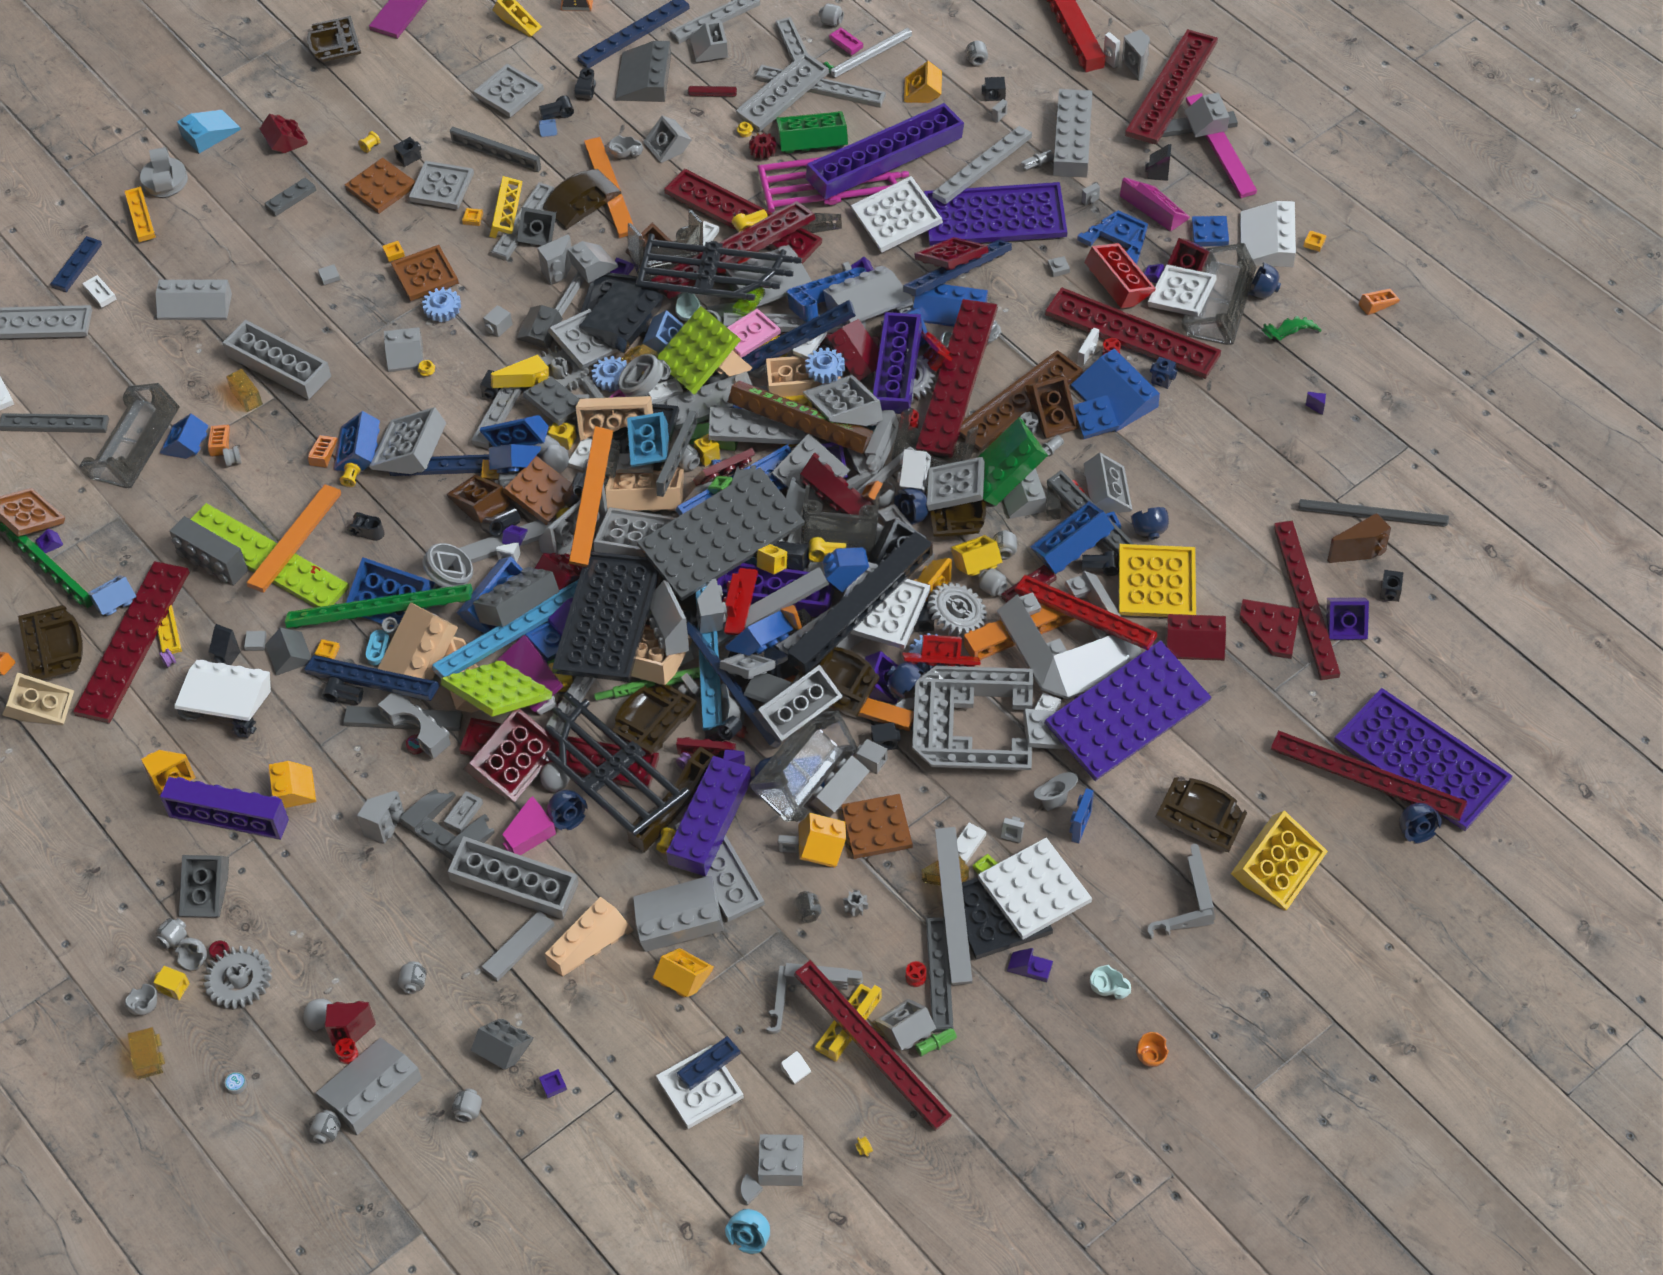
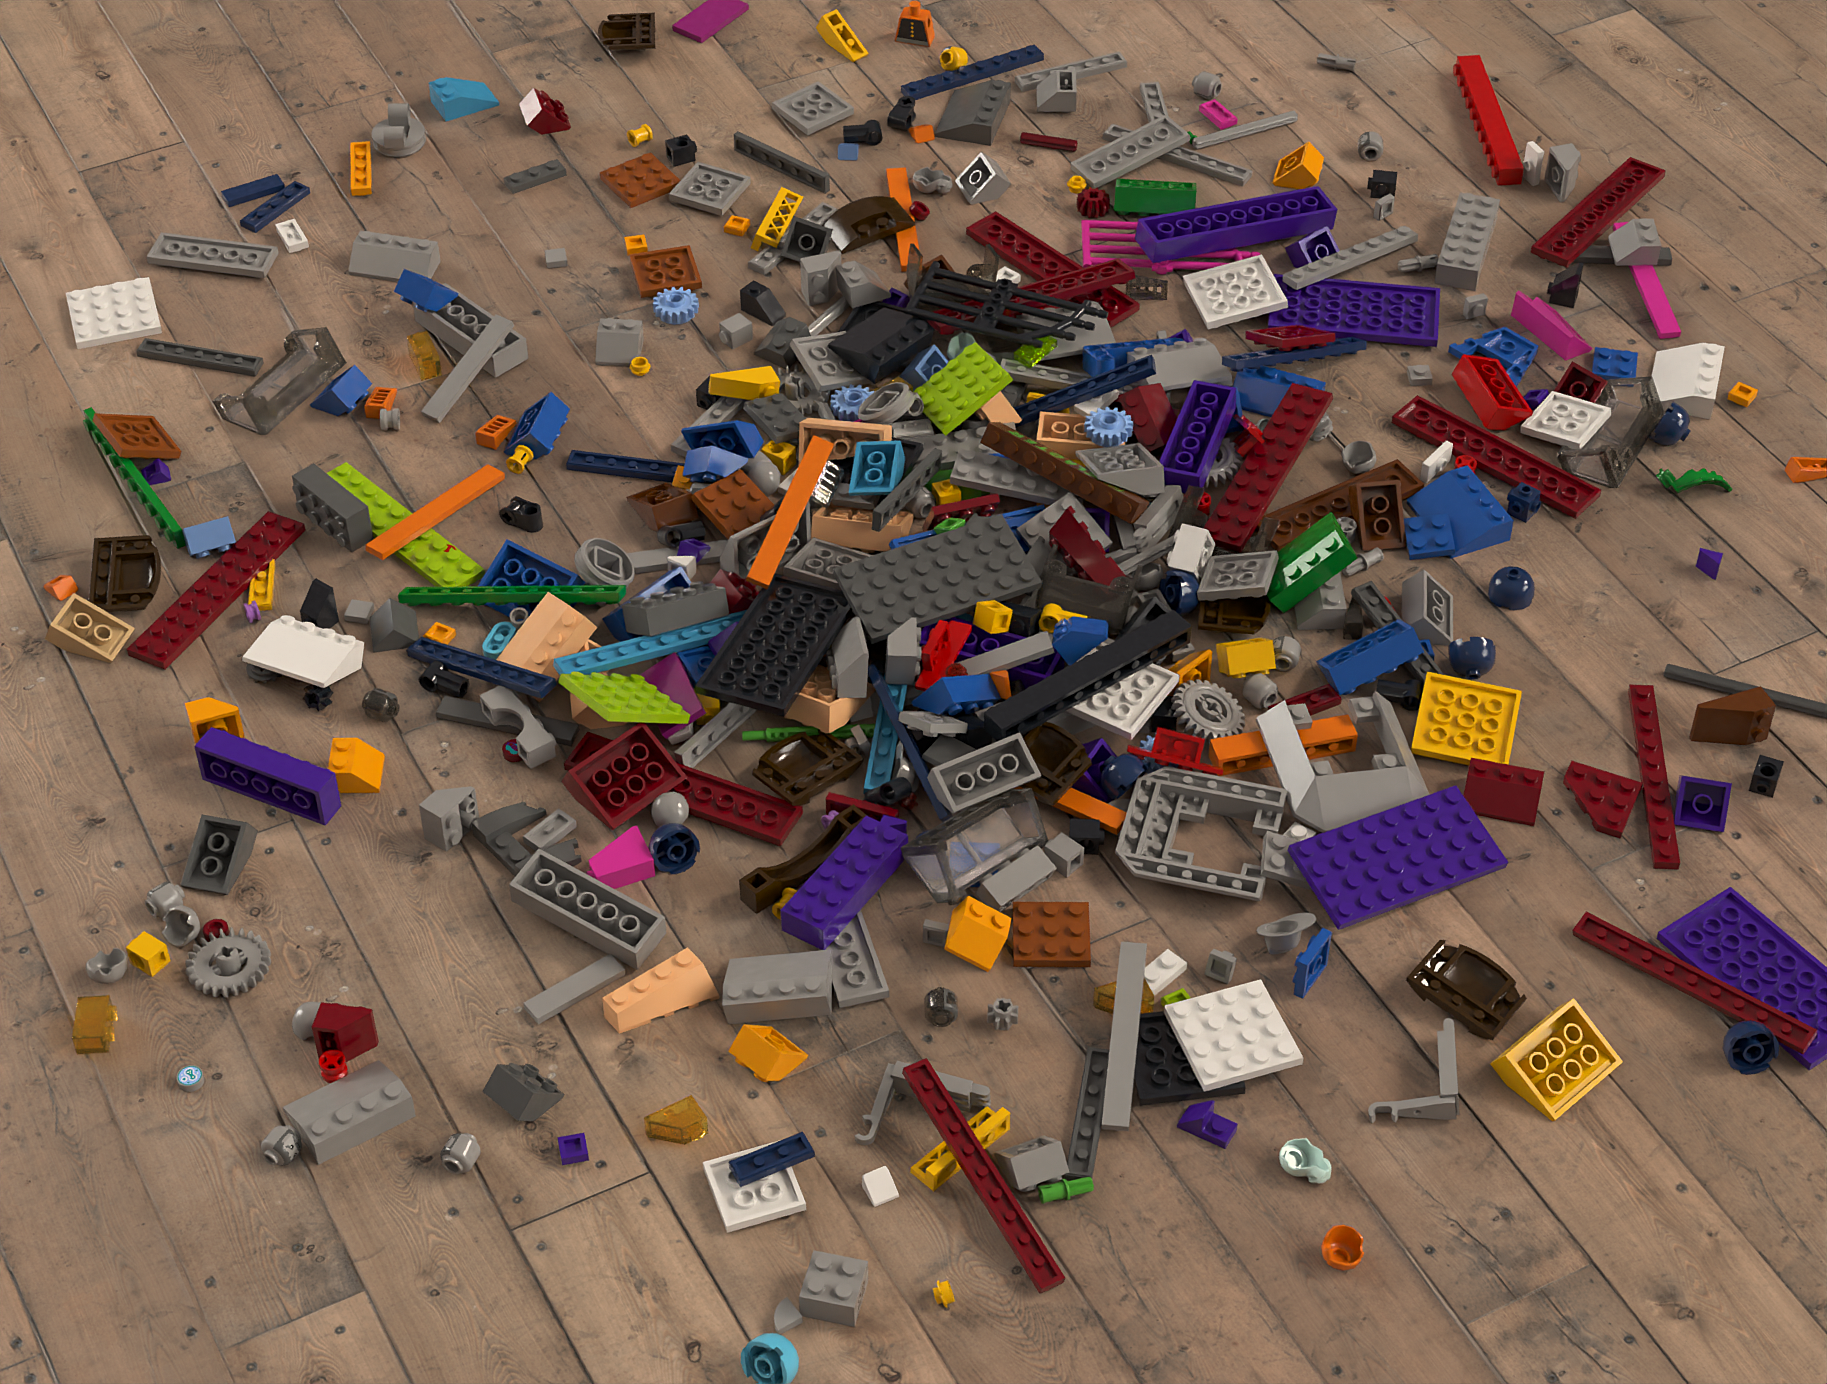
camera: 10 degrees right, 10 degrees down
light grey slope [369,407,446,474] -> none
light grey head [398,961,427,994] -> none
black piece [545,692,690,837] -> none
bright pink tile [727,309,781,358] -> none
yellow piece [732,209,768,232] -> none
orange tile [861,480,883,501] -> none
red wheel [906,961,926,987] -> none
red tile [1015,575,1157,651] -> none
none -> dark blue tile [221,174,285,207]
none -> clear smoke head [362,688,400,722]
none -> blue slope [394,269,459,312]
none -> light grey tile [421,314,515,423]
none -> clear yellow slope [644,1095,708,1145]
none -> black slope [740,280,786,326]
none -> orange slope [908,124,935,143]
none -> dark red tile [909,201,930,220]
none -> yellow head [940,46,968,71]
none -> clear red plate [945,663,968,677]
none -> dark purple slope [1285,226,1340,268]
none -> light grey hair [1341,440,1377,474]
none -> dark blue cylinder [1488,566,1535,611]

